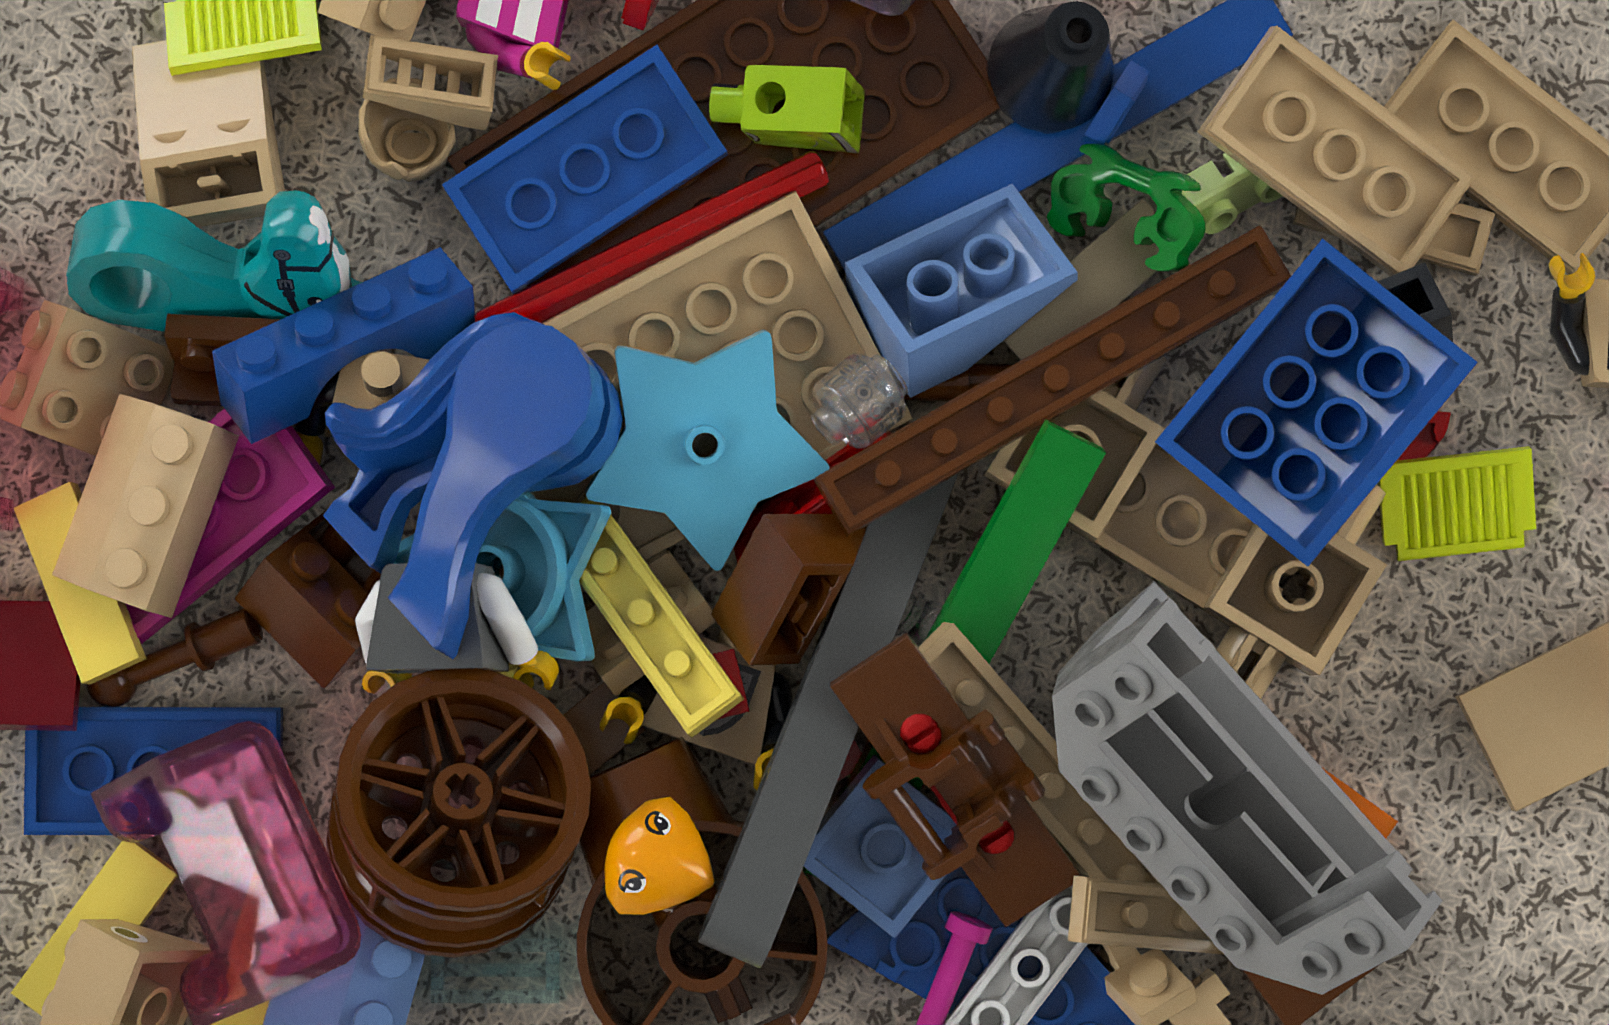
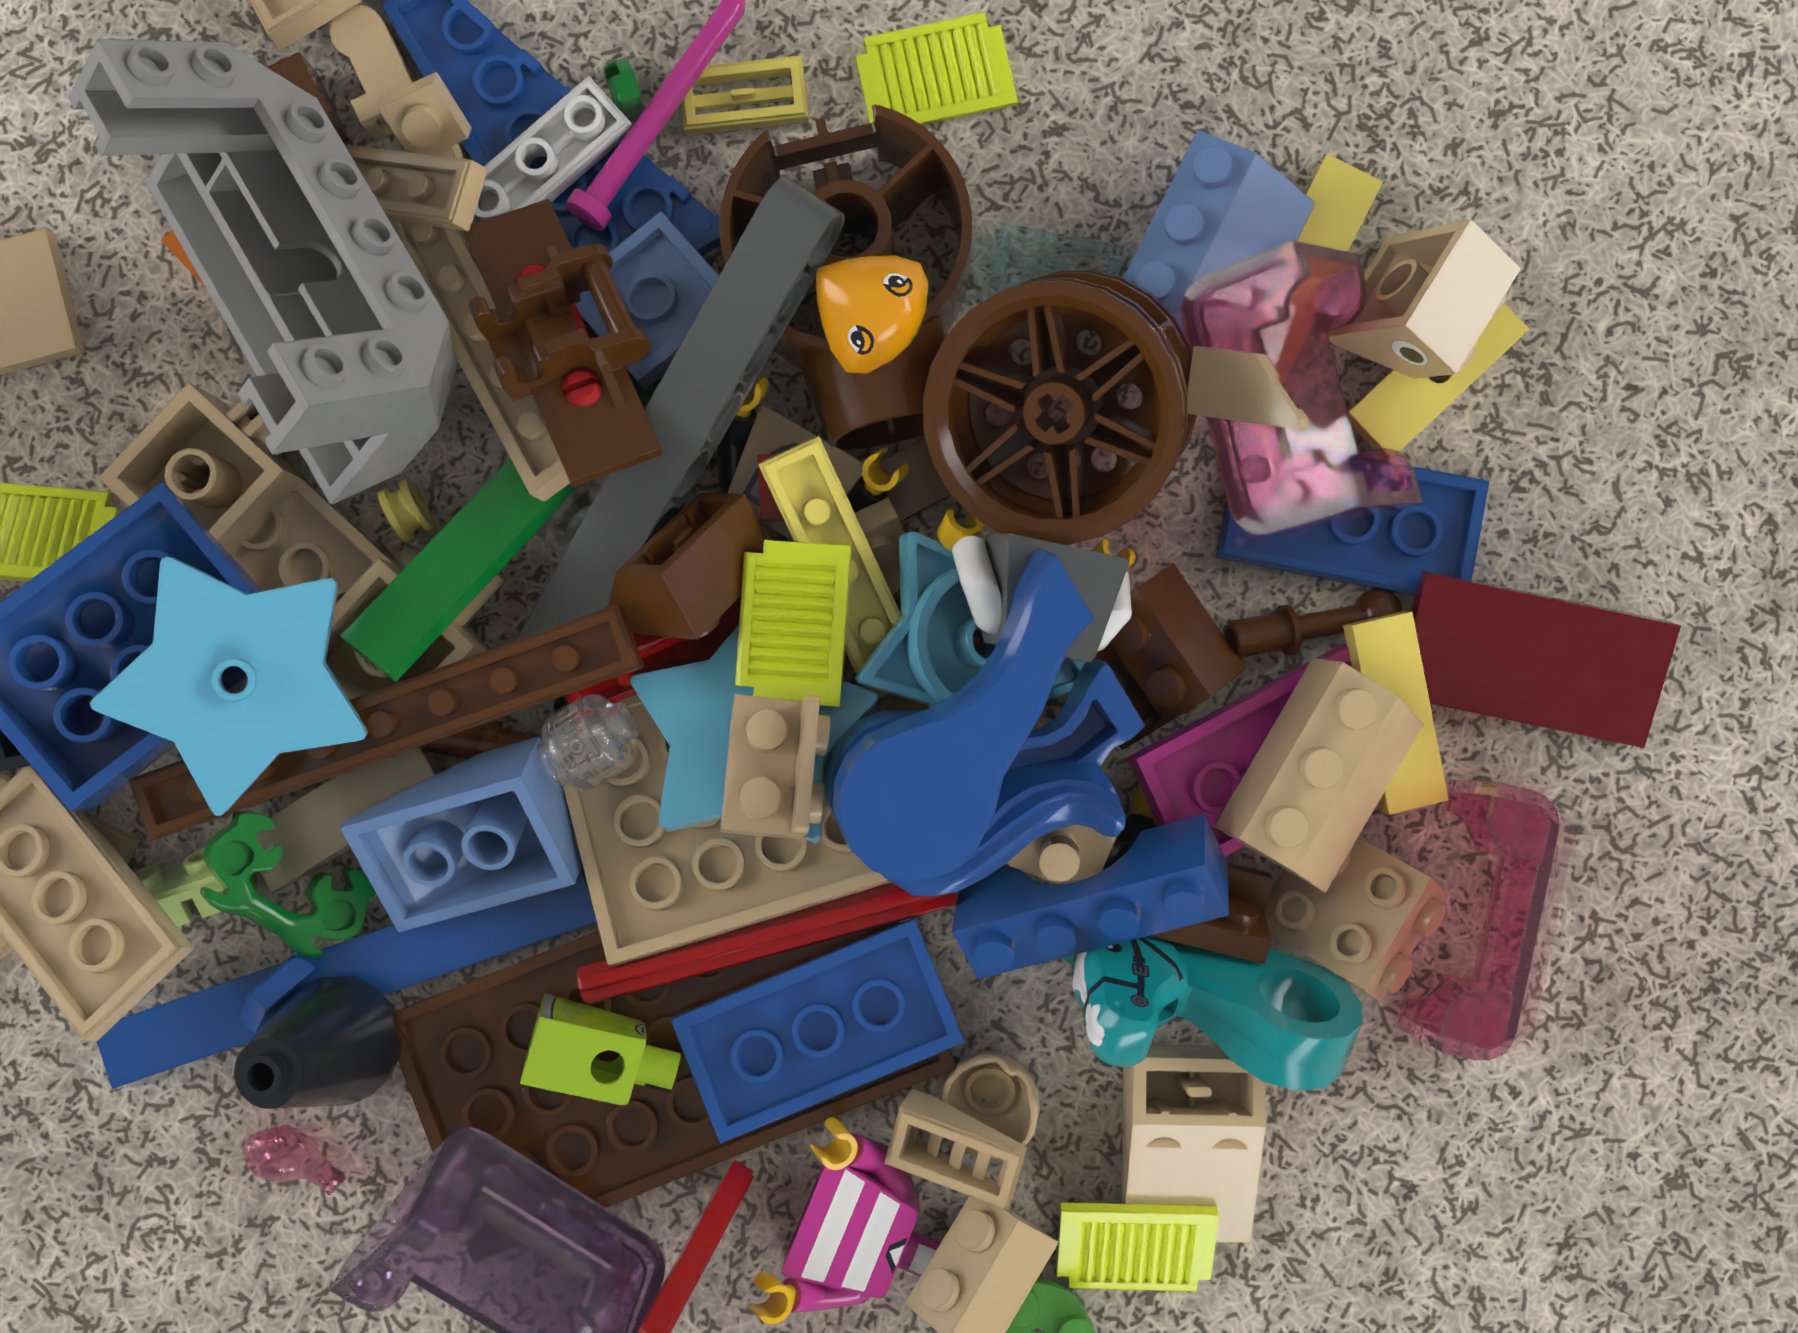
camera: 170 degrees left, 0 degrees up
none -> medium azure plate [90,557,368,816]
none -> light yellow bush [377,478,436,543]
none -> tan bracket [720,694,830,840]
none -> neon yellow window [735,540,852,707]
none -> tan tile [1188,346,1309,430]

